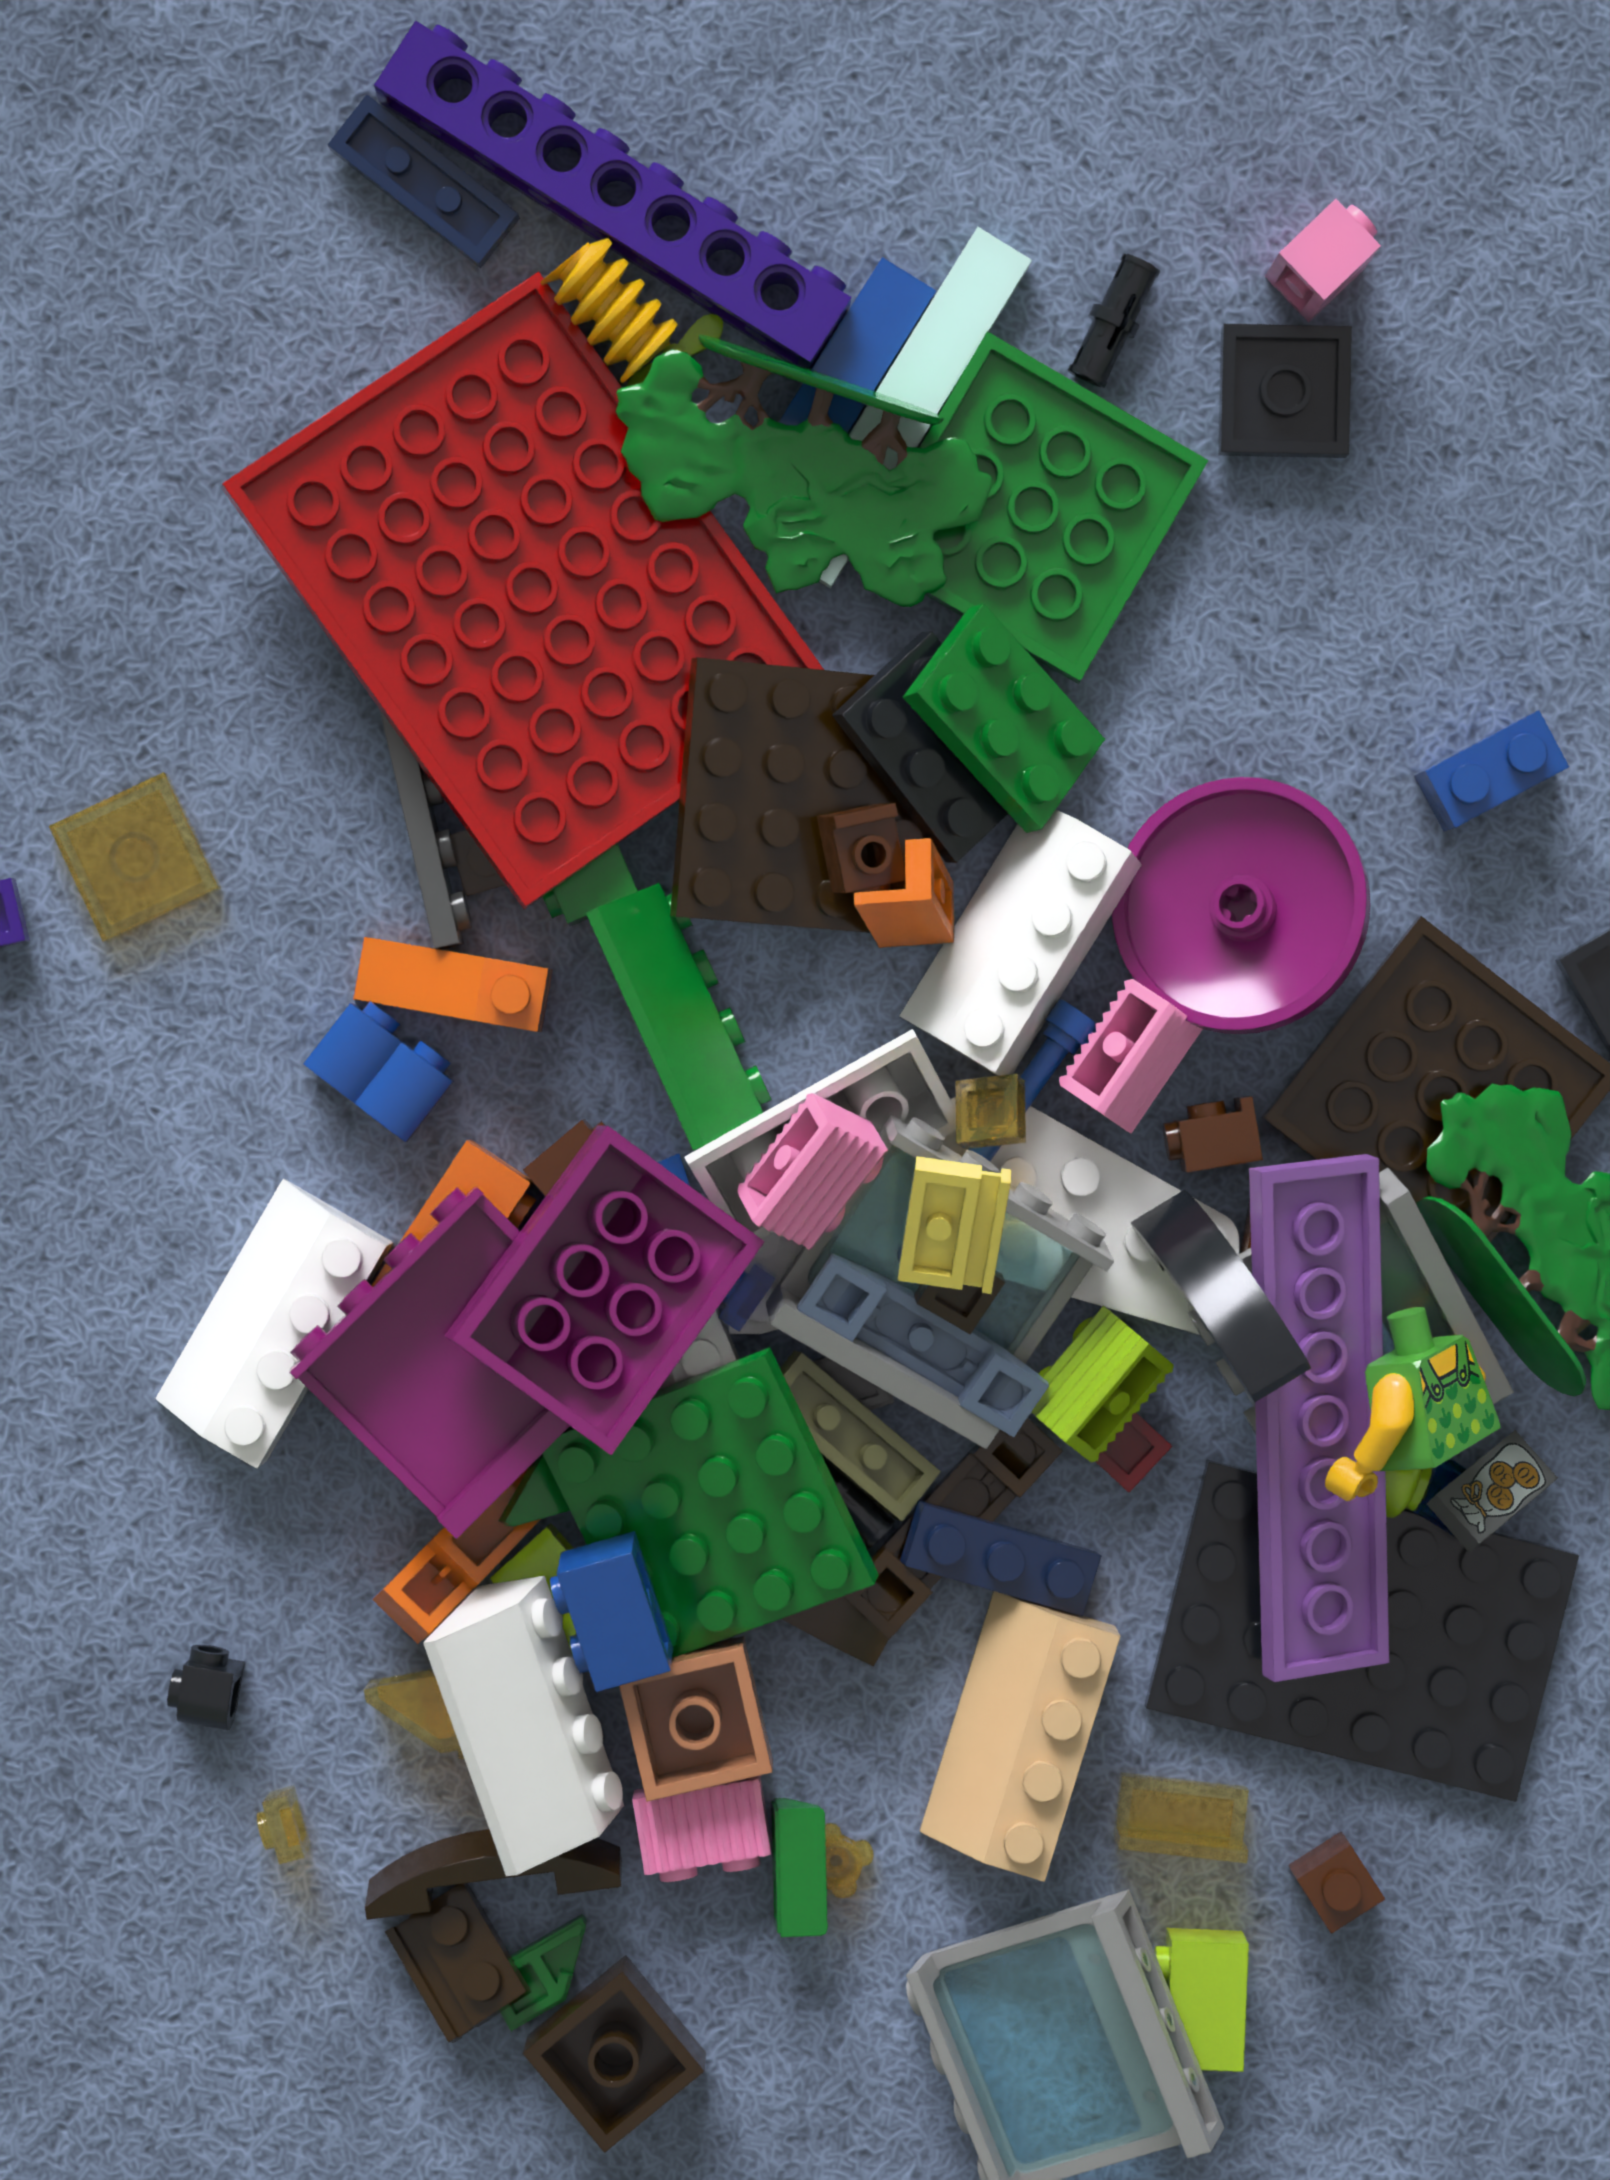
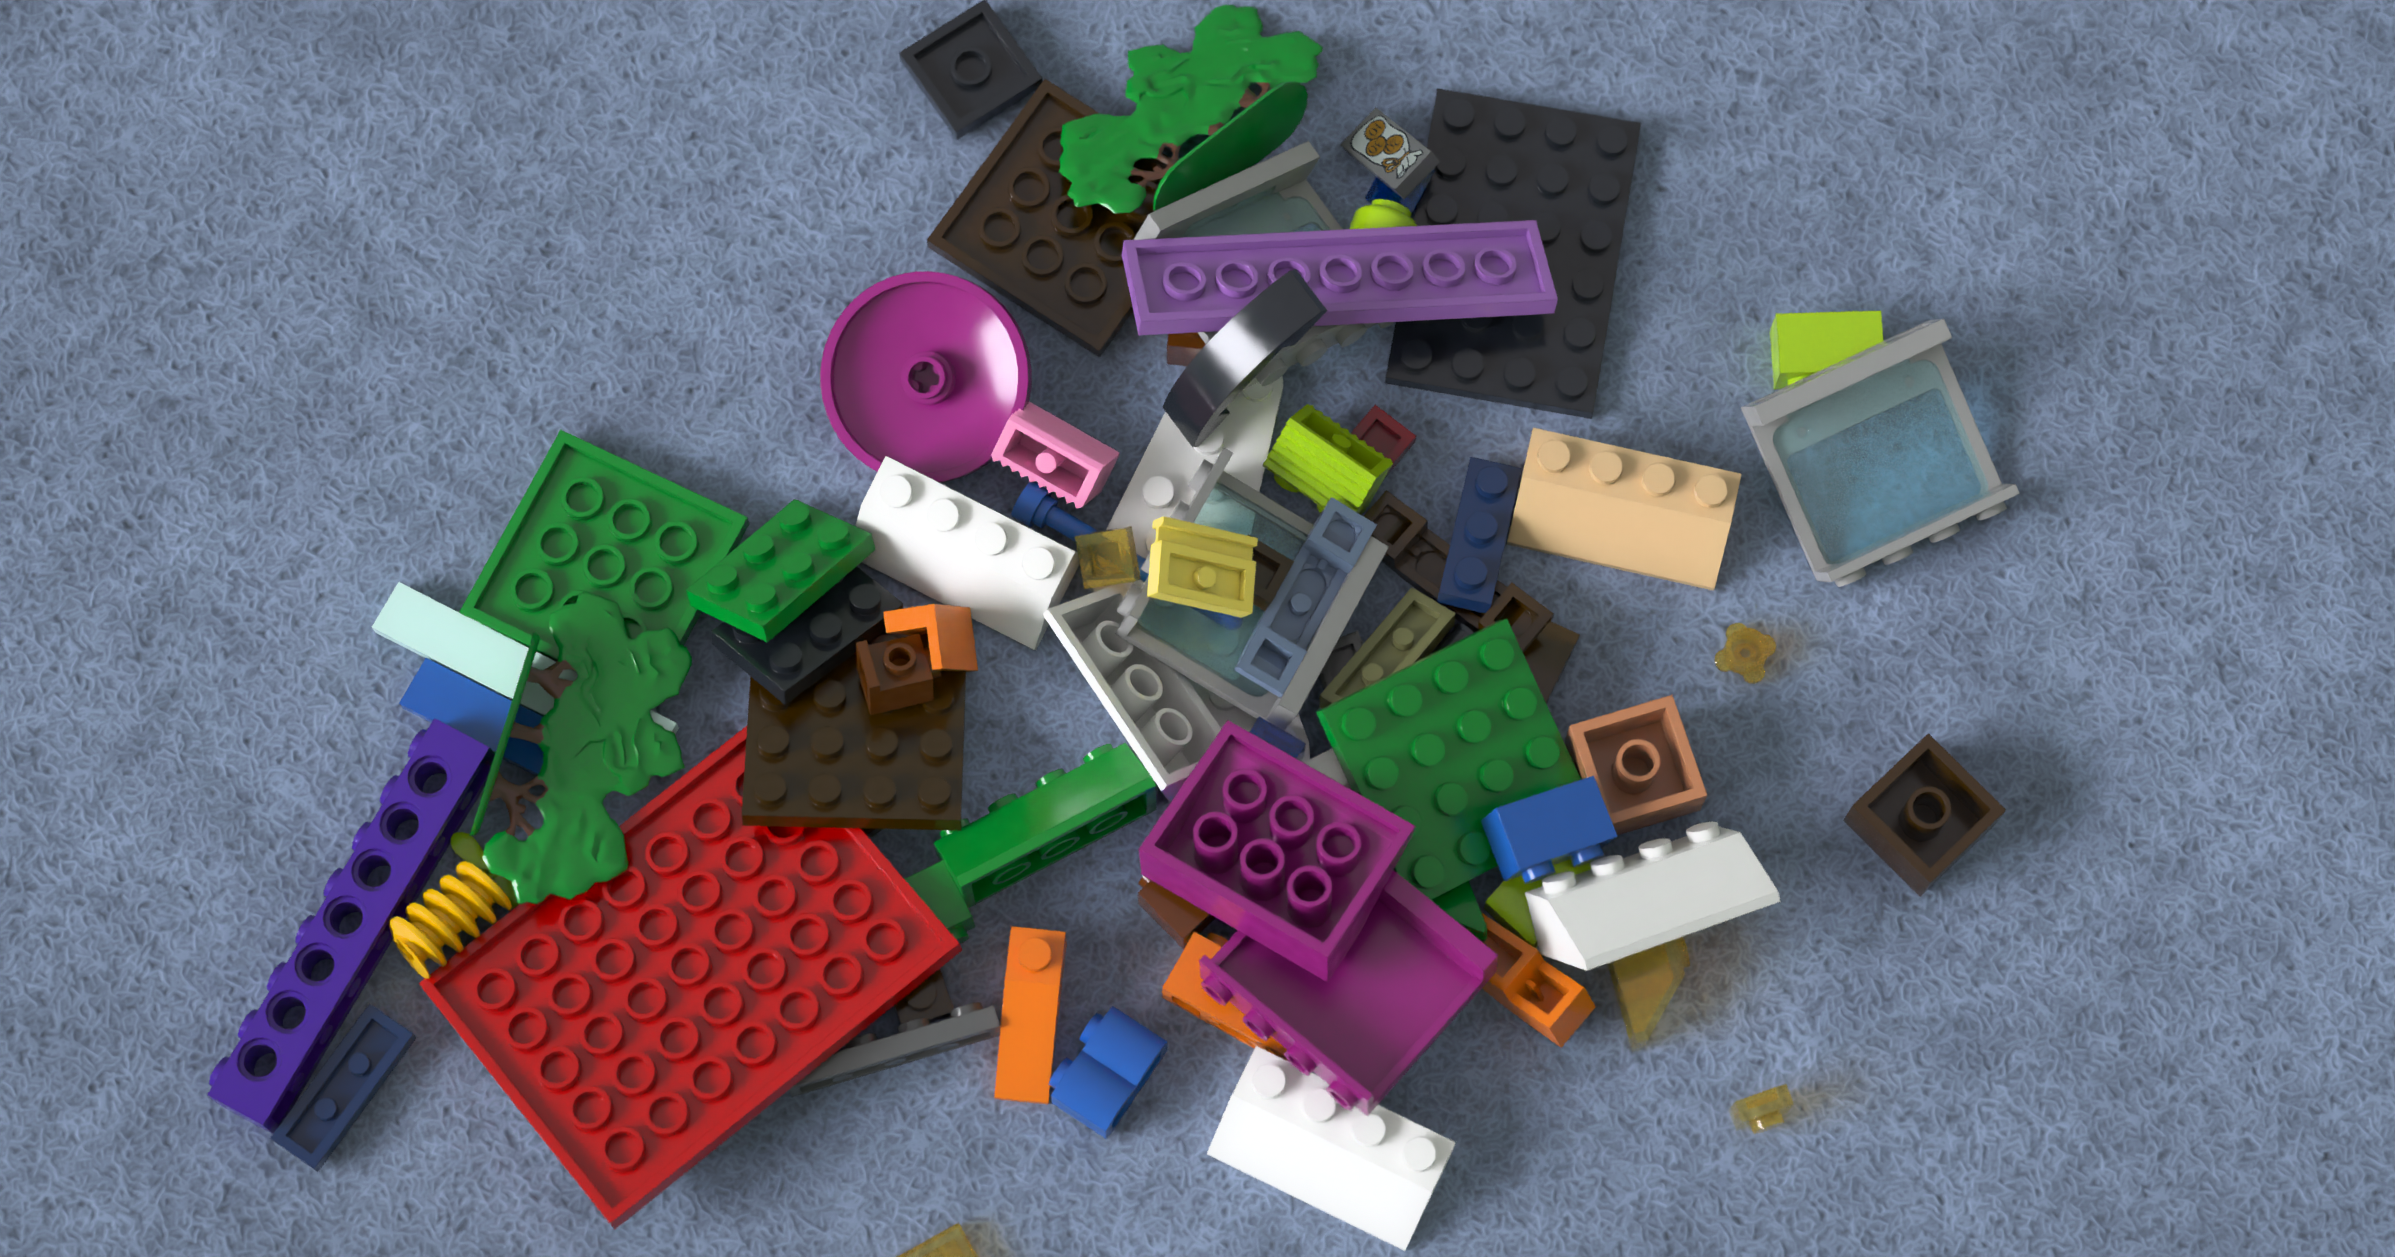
camera: 100 degrees left, 15 degrees down
black plate [167,1645,245,1730] -> none
dark brown slope [365,1829,622,1920] -> none
dark brown plate [385,1883,531,2043] -> none
green tile [501,1914,587,2031] -> none
bright pink brick [632,1776,771,1882] -> none
bright pink brick [737,1093,888,1250] -> none
green slope [771,1798,828,1937] -> none
black pin [1068,254,1160,388] -> none
clear yellow panel [1113,1772,1249,1863] -> none
reddish brown brick [1163,1096,1263,1172] -> none
black plate [1218,324,1352,458] -> none
bright pink brick [1265,199,1381,323] -> none
reddish brown brick [1288,1831,1385,1934] -> none
torso [1325,1307,1501,1501] -> none
blue brick [1414,710,1569,832] -> none

